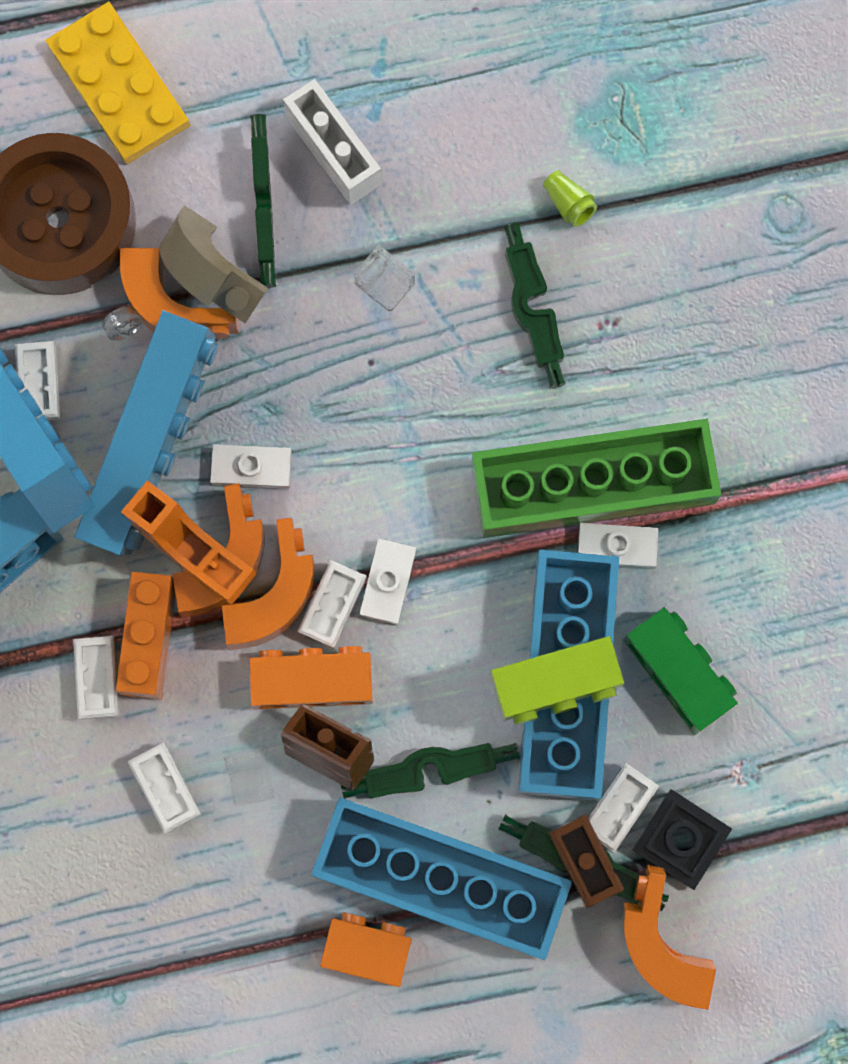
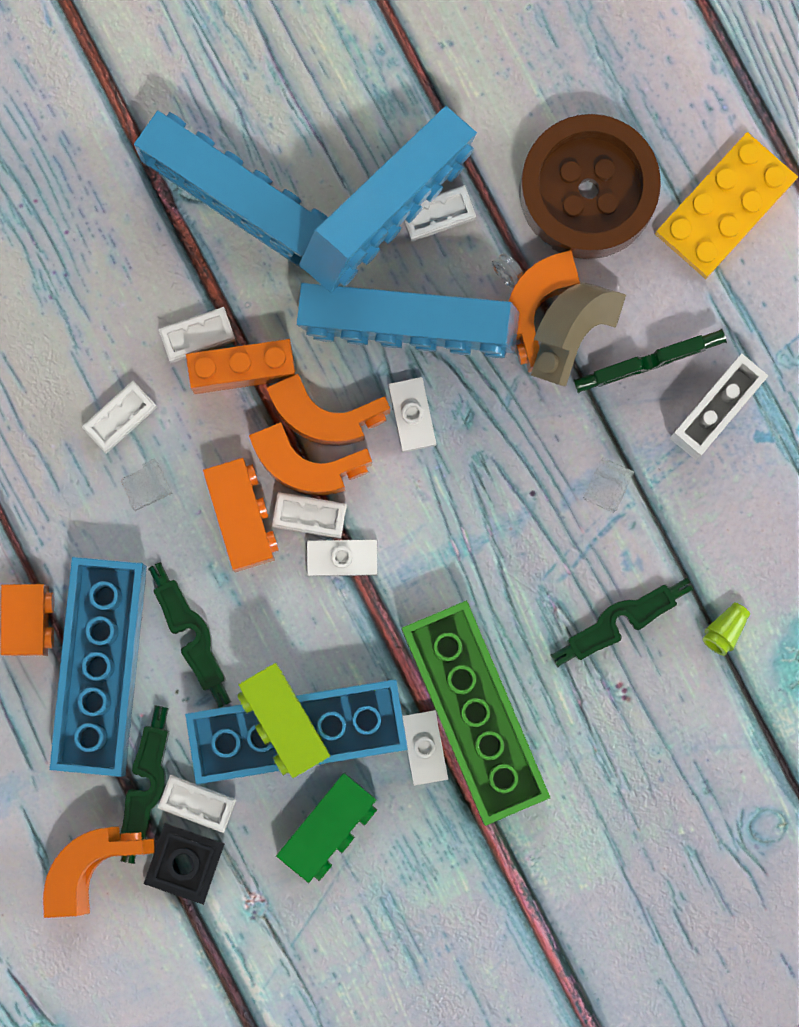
camera: 75 degrees right, 5 degrees up
orange arch [121,480,257,605] -> none
reddish brown brick [281,704,375,791] -> none
reddish brown brick [548,814,624,908] -> none

